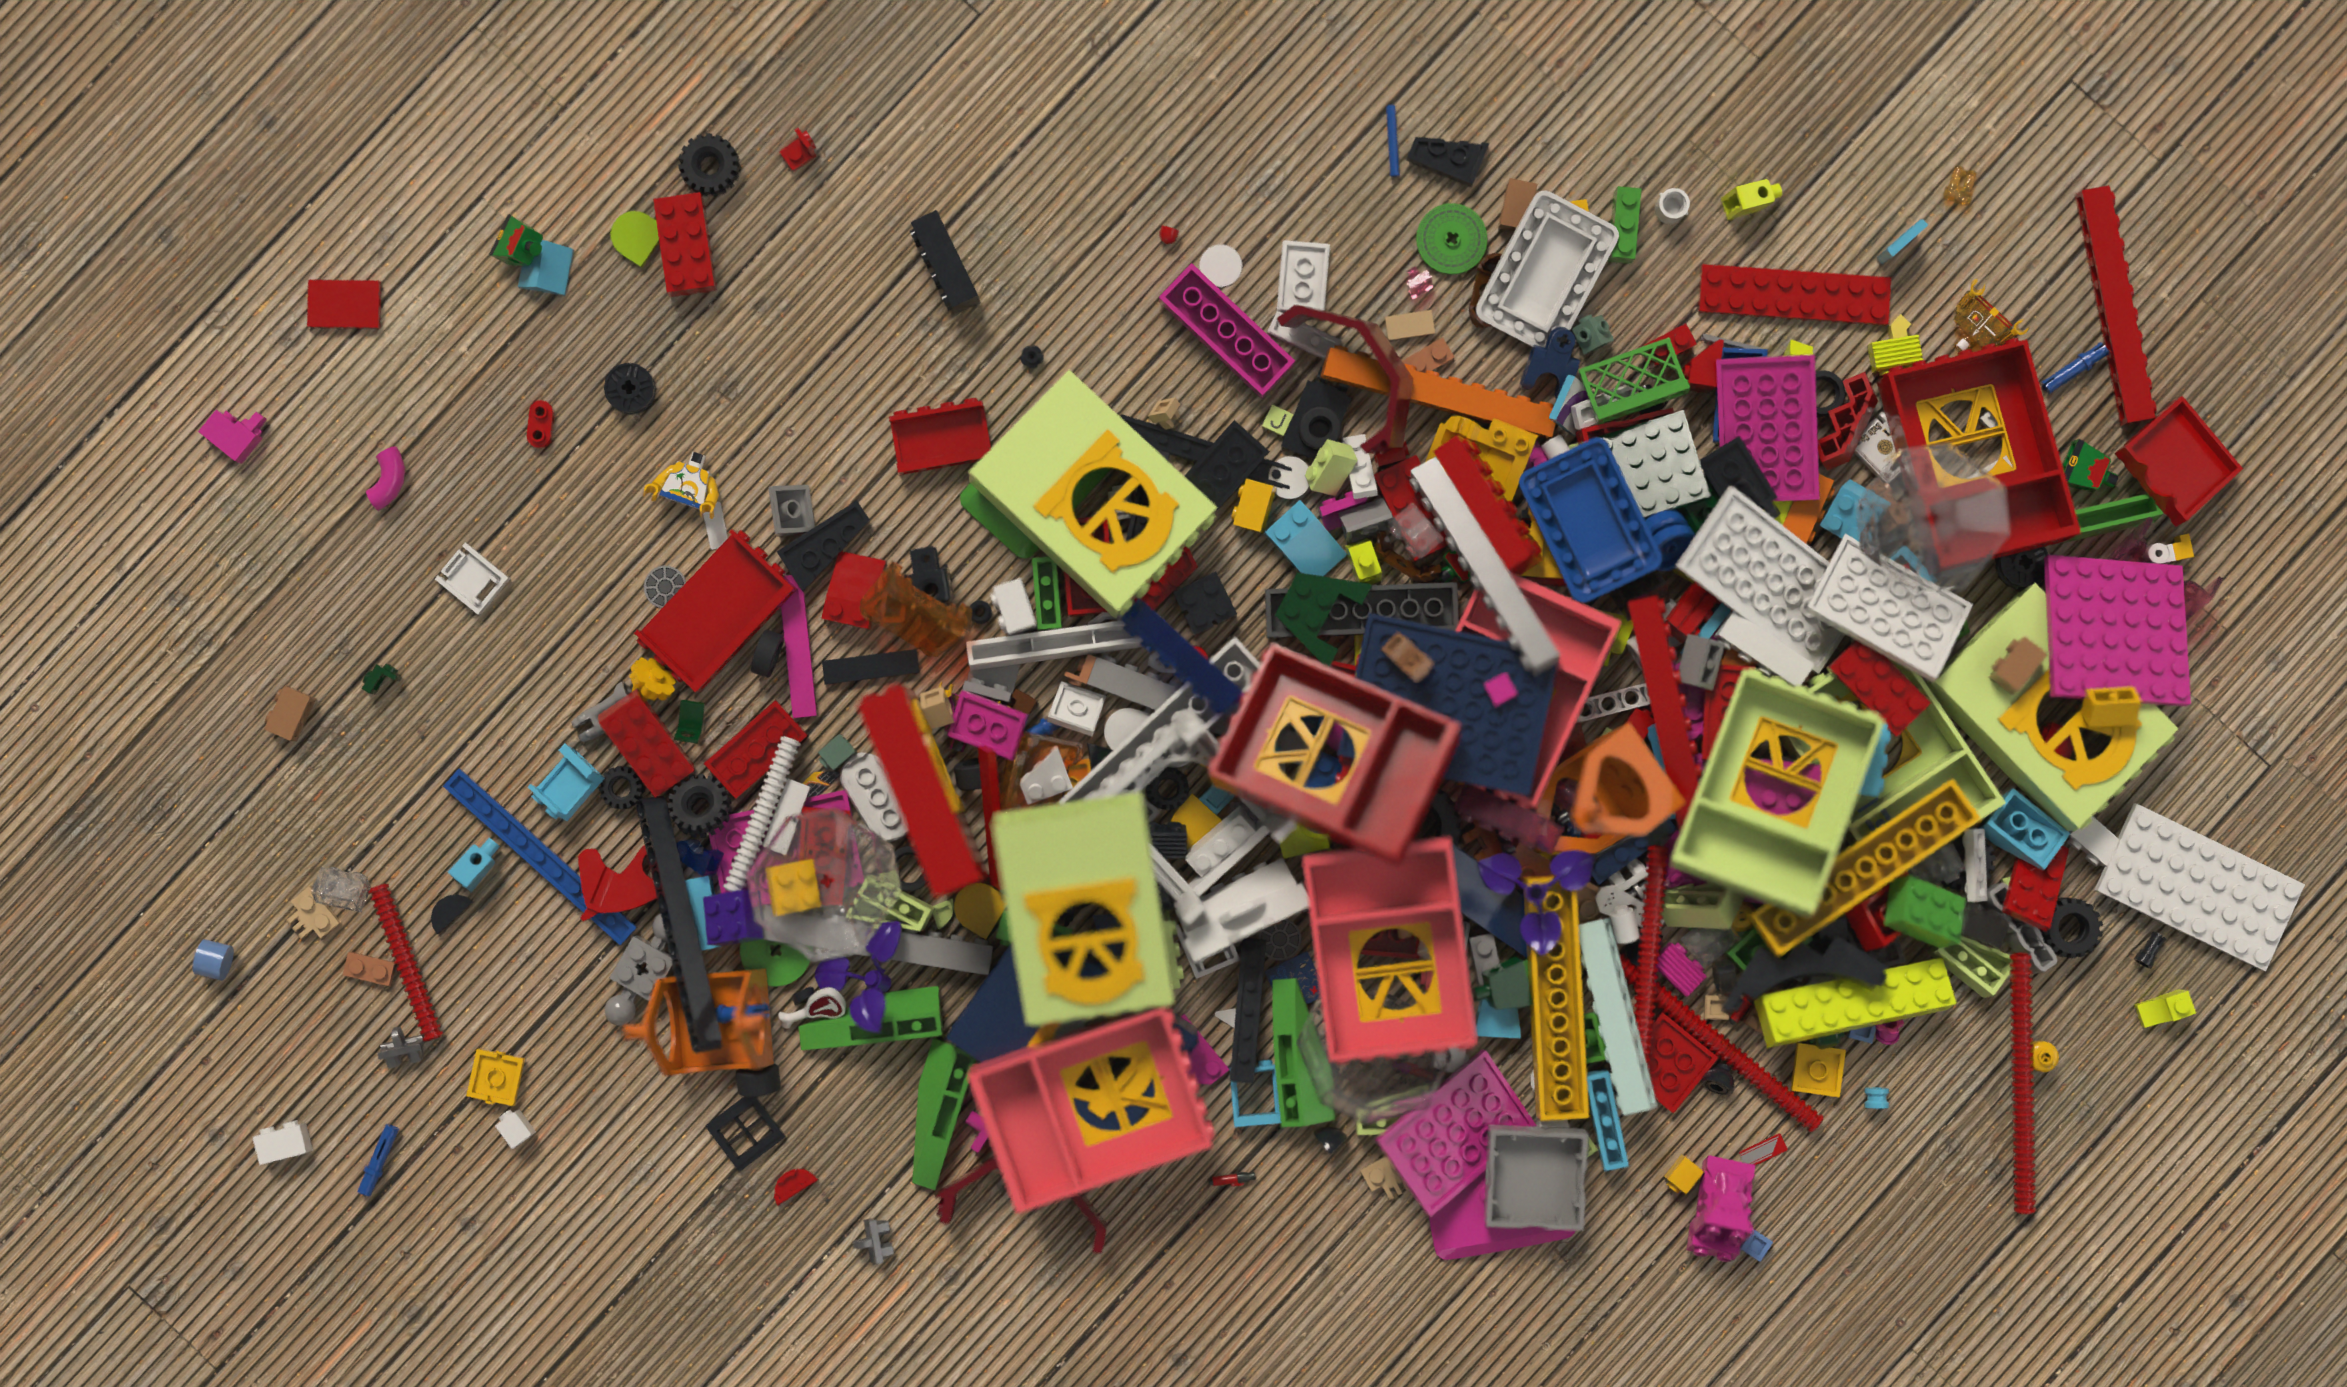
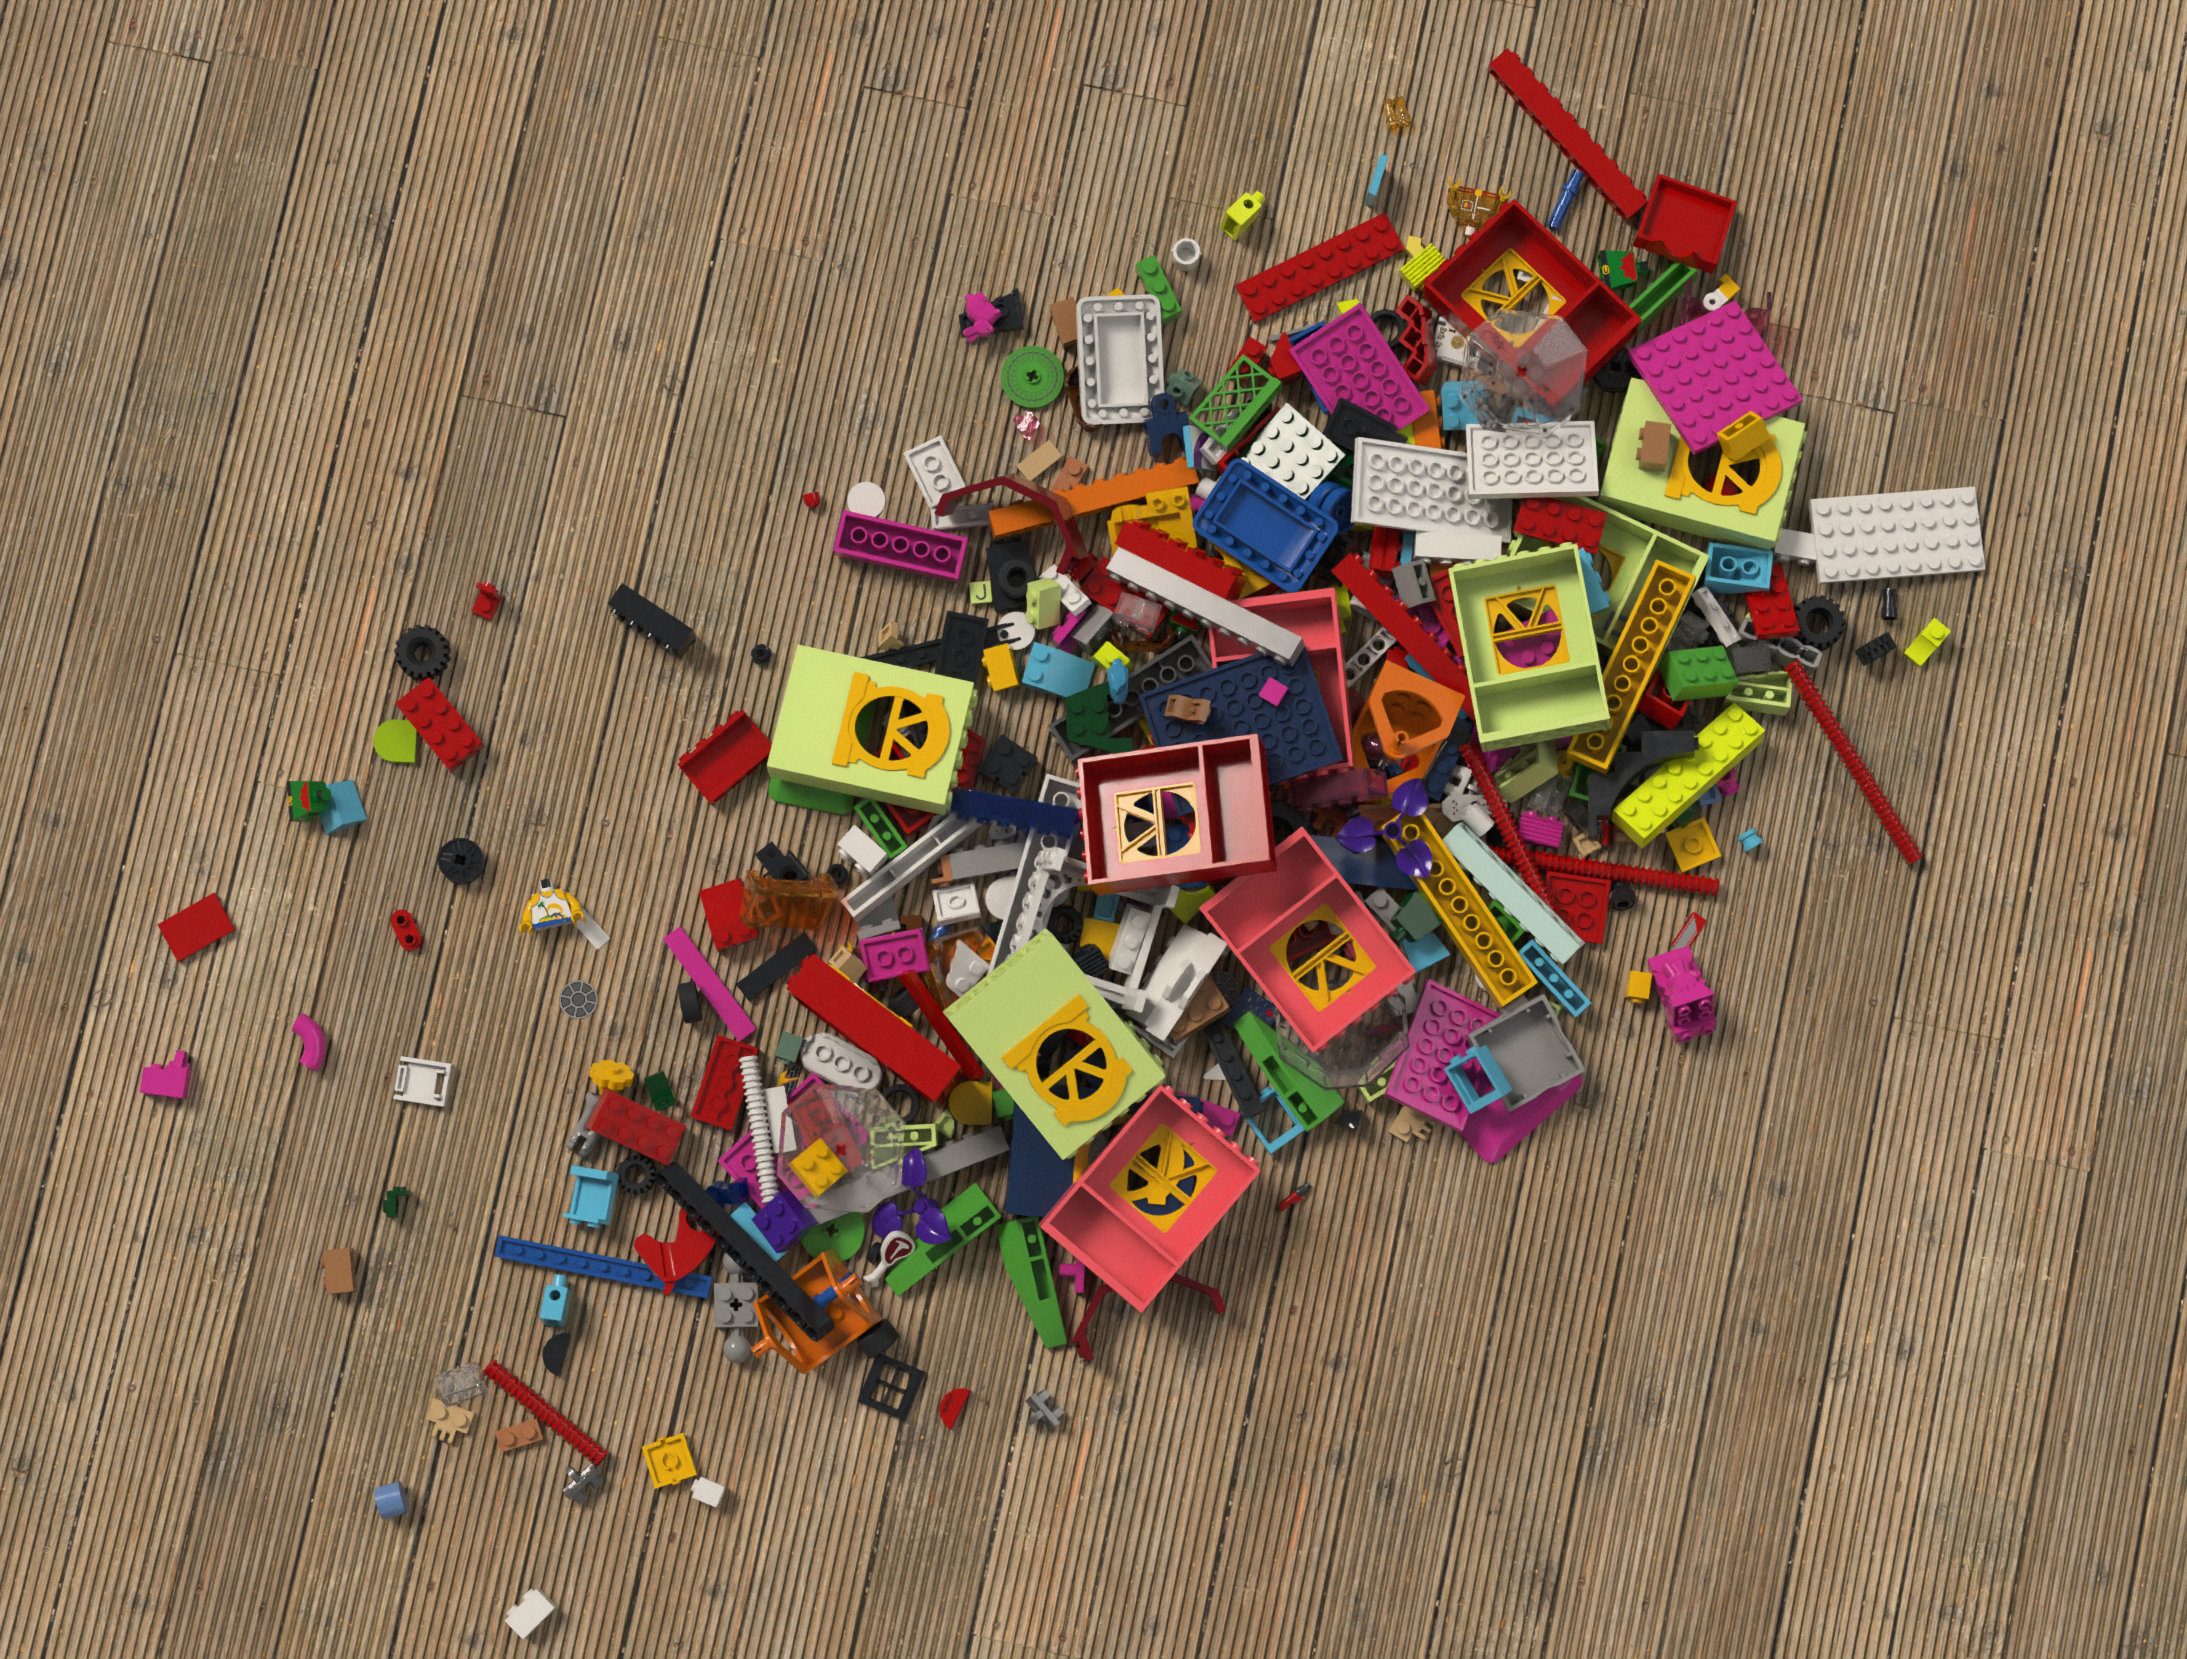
camera: 30 degrees left, 5 degrees down
blue pin [357,1124,399,1196] -> none
red panel [634,529,798,693] -> none
black tyre [668,774,732,838] -> none
light grey slope [768,485,815,537] -> none
black wing [777,500,870,592] -> none
blue piece [1386,105,1400,177] -> none
medium blue plate [1740,1229,1773,1262] -> none
yellow head [2031,1040,2059,1072] -> none
none -> dark pink animal [963,292,1002,343]
none -> dark azure animal [1107,659,1128,705]
none -> medium nougat brick [1169,974,1231,1045]
none -> medium azure window [1444,1044,1513,1114]
none -> black tyre [1855,632,1897,666]

